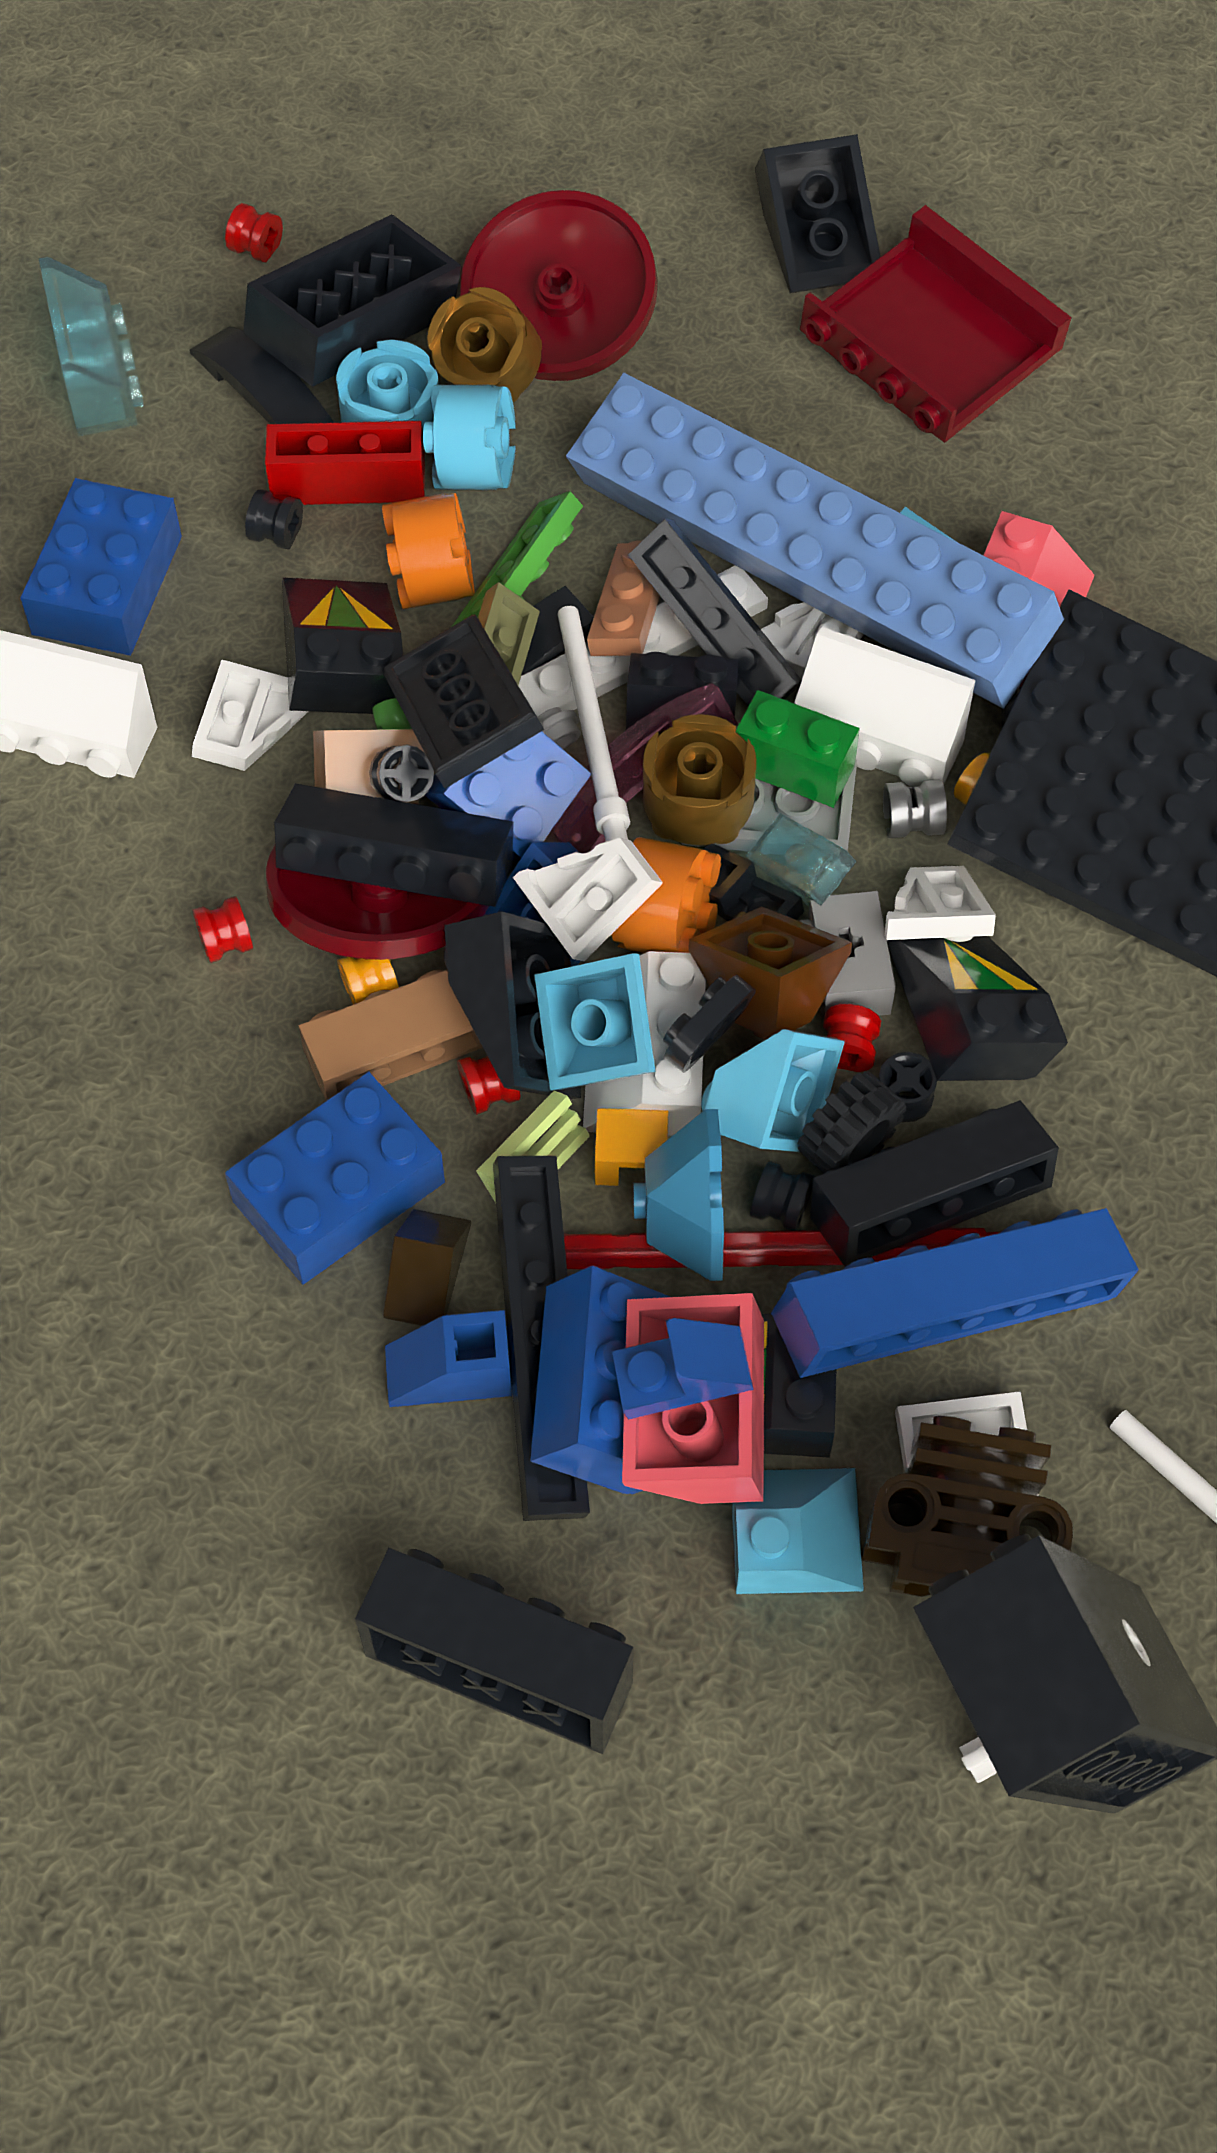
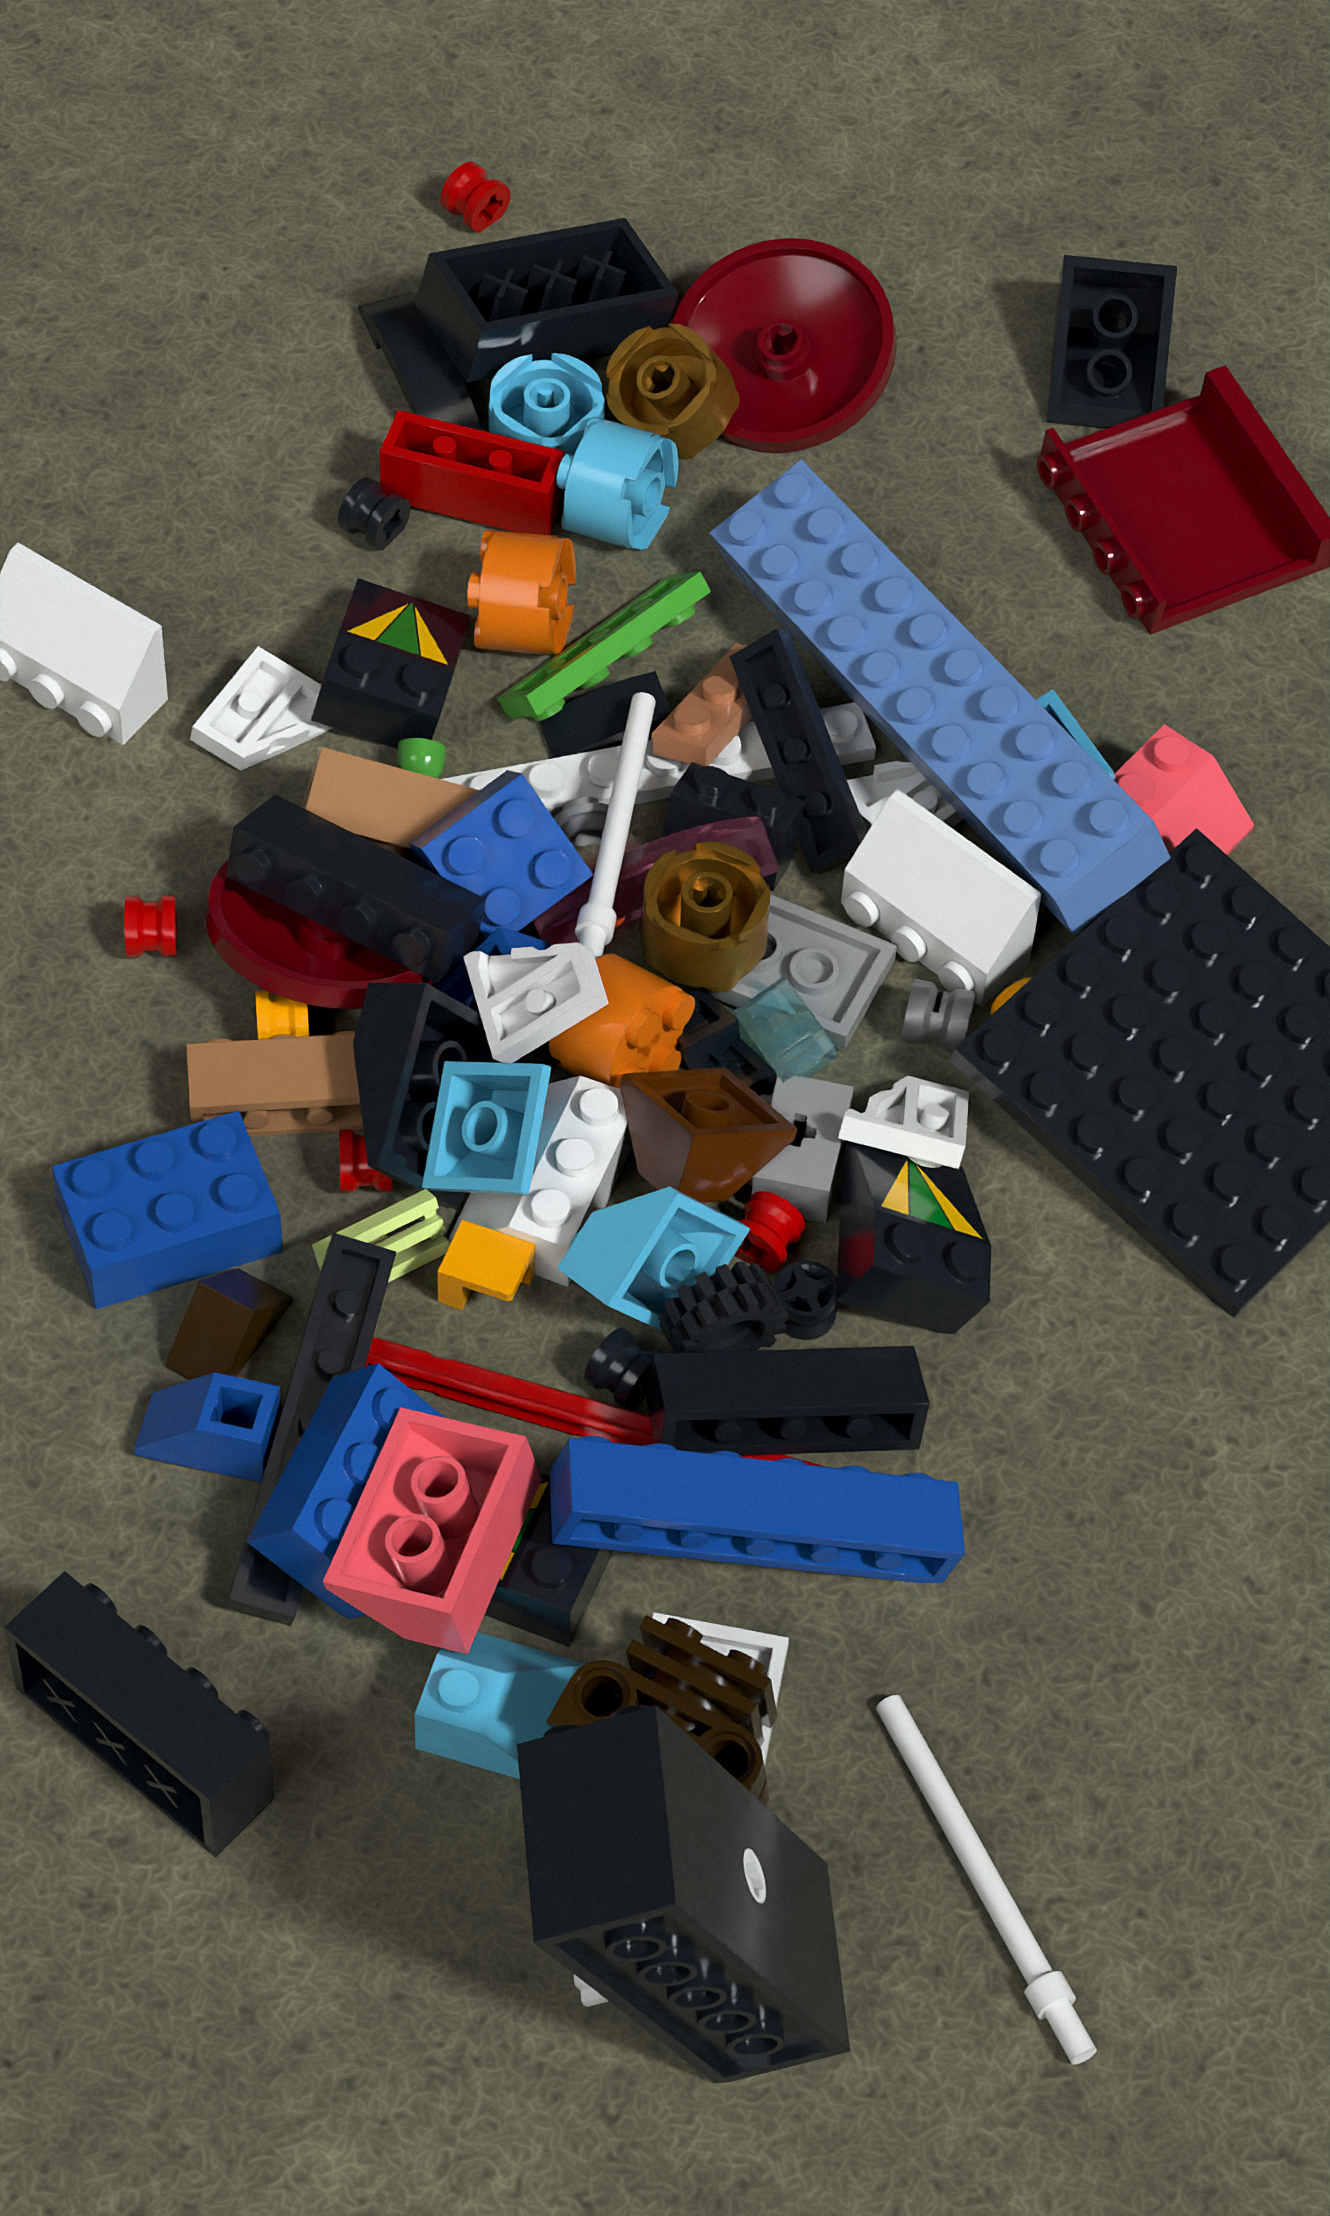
camera: 15 degrees right, 5 degrees down
blue brick [20,478,182,656] -> none
clear light blue slope [38,257,144,436] -> none
black wheel [369,745,434,802] -> none
black tile [382,614,544,789] -> none
olive slope [478,582,540,685] -> none
blue slope [612,1318,754,1420] -> none
dark azure slope [633,1109,724,1281] -> none
black plate [663,975,756,1073] -> none
green brick [736,690,860,808] -> none

